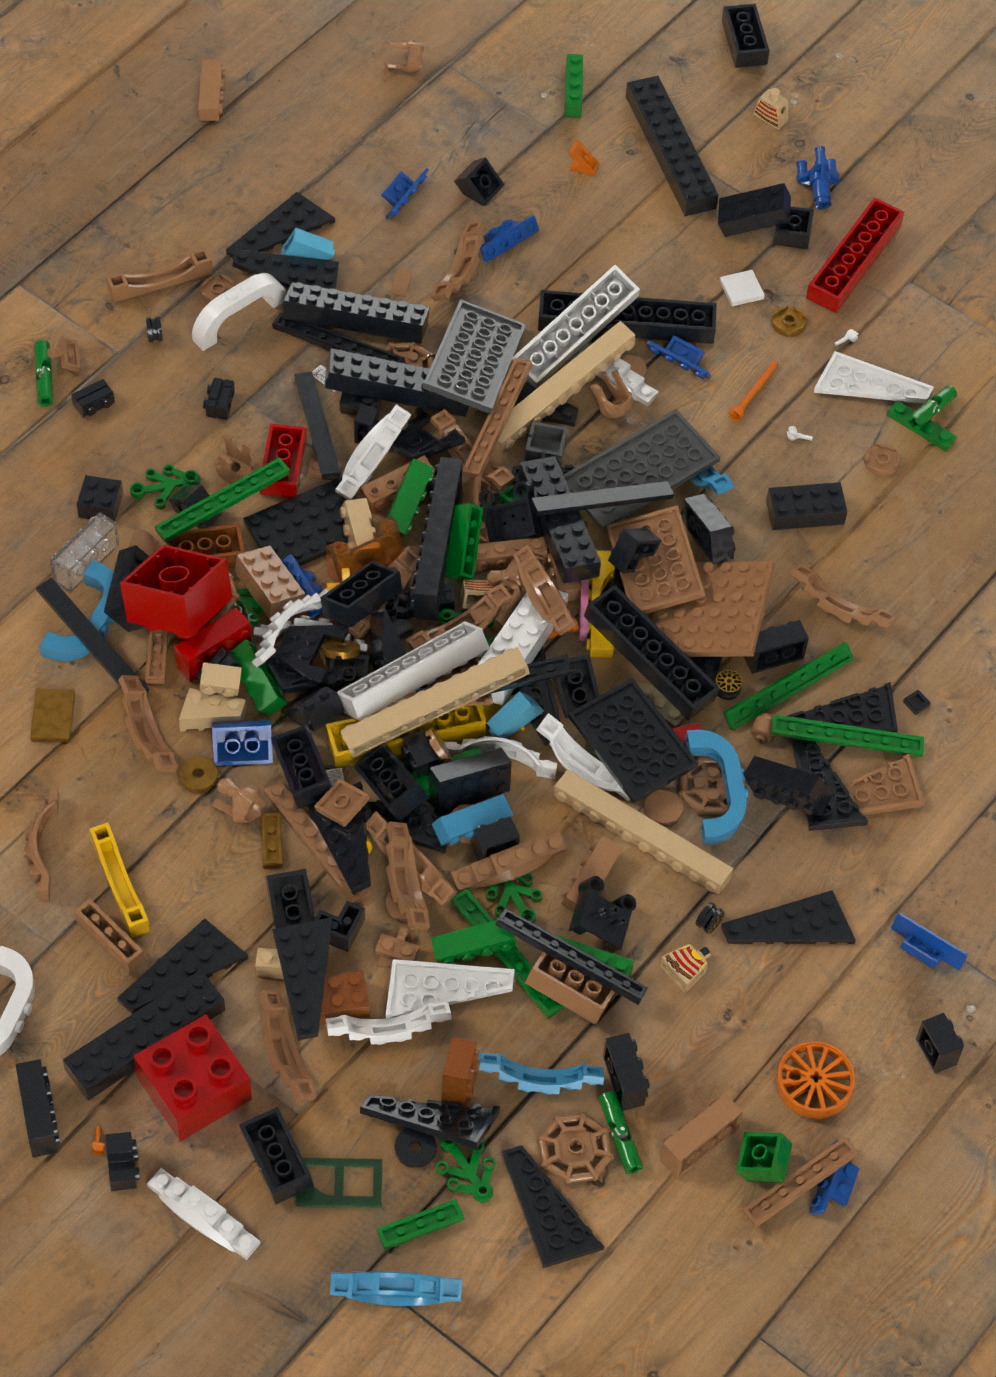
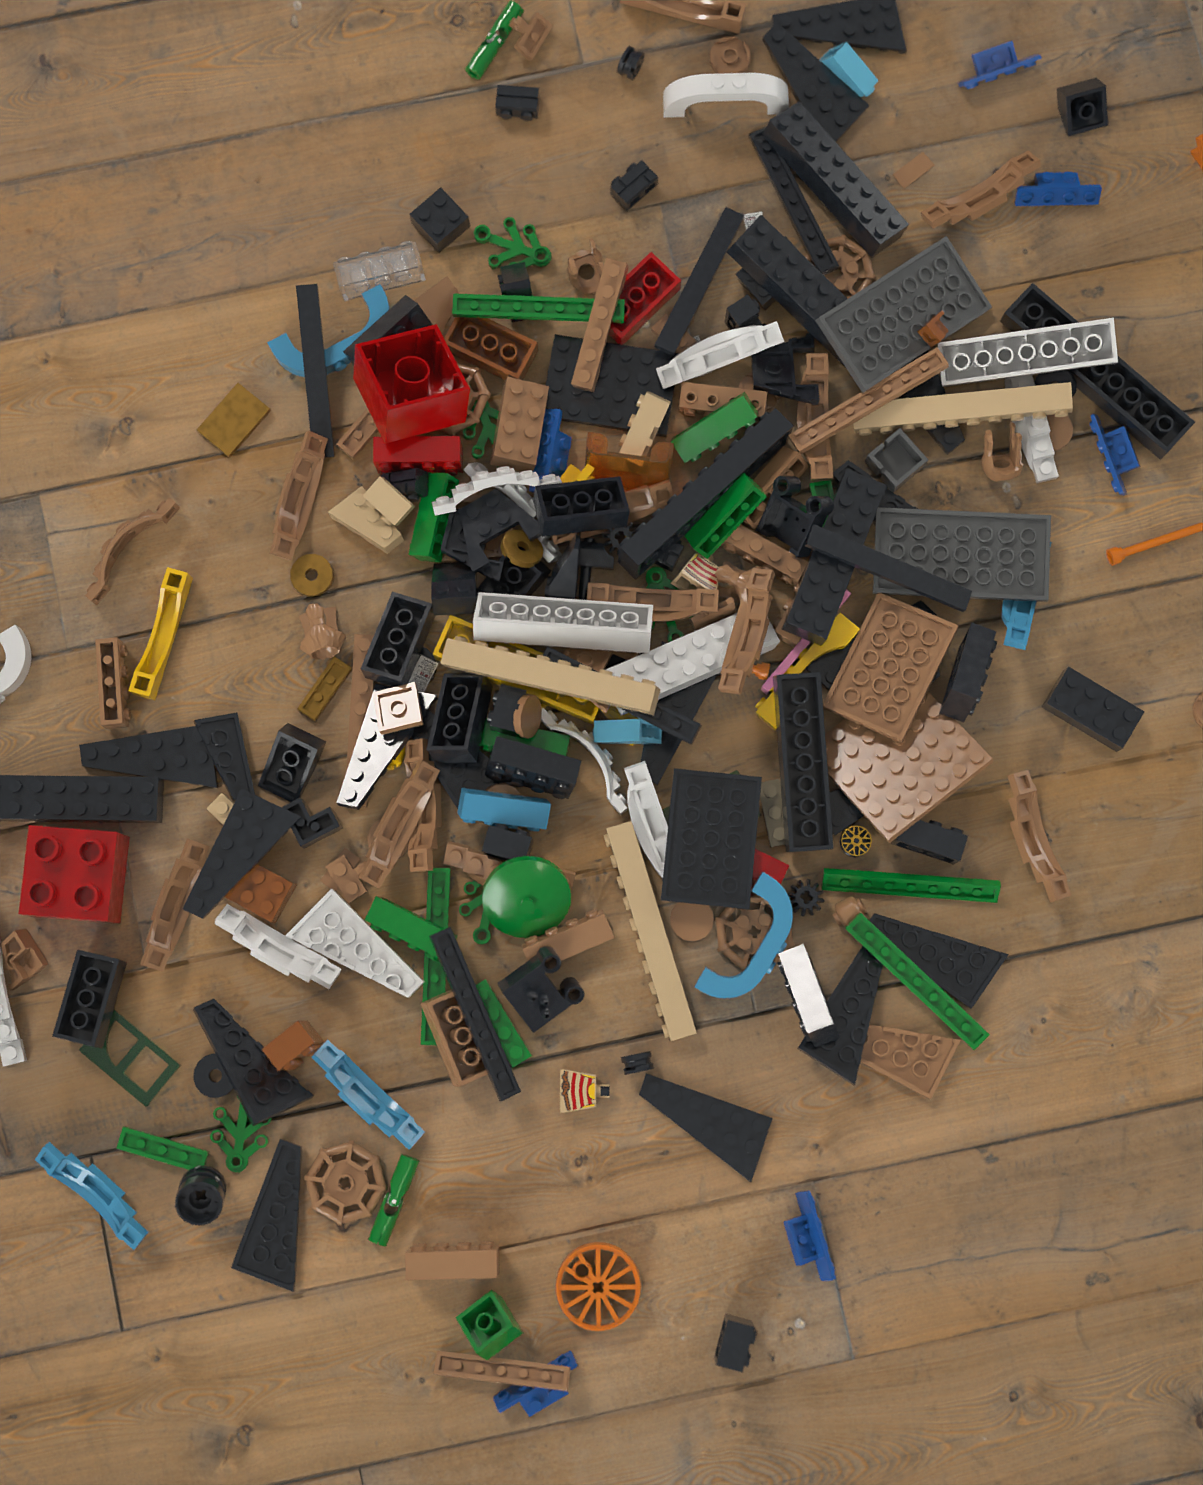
camera: 45 degrees right, 25 degrees up
blue slope [212,720,273,766] -> none
black slope [553,654,599,718] -> none
black brick [603,1033,650,1111] -> none
black brick [608,528,662,573] -> none
white hand [787,426,813,441] -> none
black tile [903,689,931,715] -> none
none -> medium nougat slope [1,929,48,991]
none -> black wheel [175,1166,227,1226]
none -> black wing [194,712,255,802]
none -> green dish [482,856,571,938]
none -> medium nougat arch [571,258,629,392]
none -> black gear [787,879,825,917]
none -> dark orange panel [917,310,949,348]

